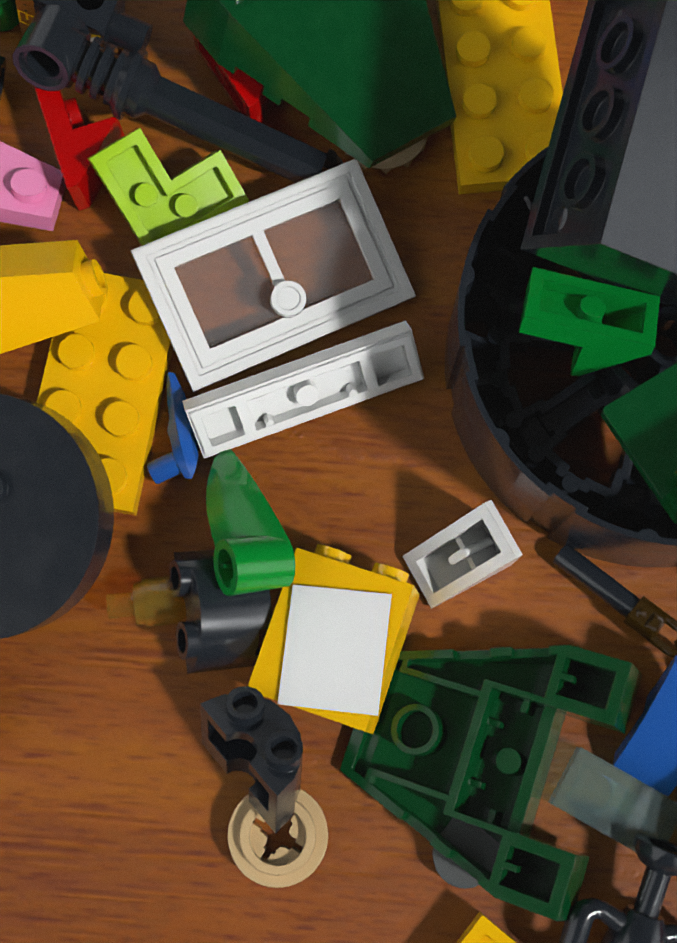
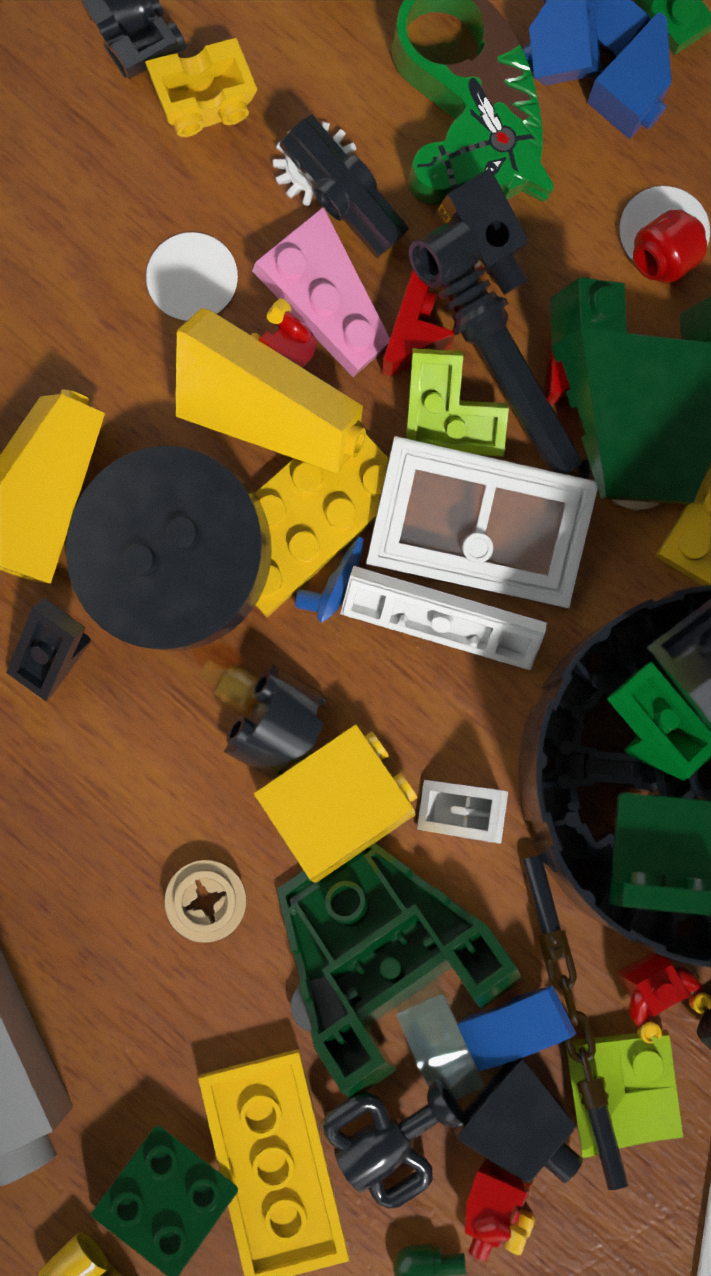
camera: 30 degrees right, 5 degrees up
black cylinder [200,686,303,834] -> none
green piece [206,449,295,596] -> none
white sticker [277,584,392,716] -> none

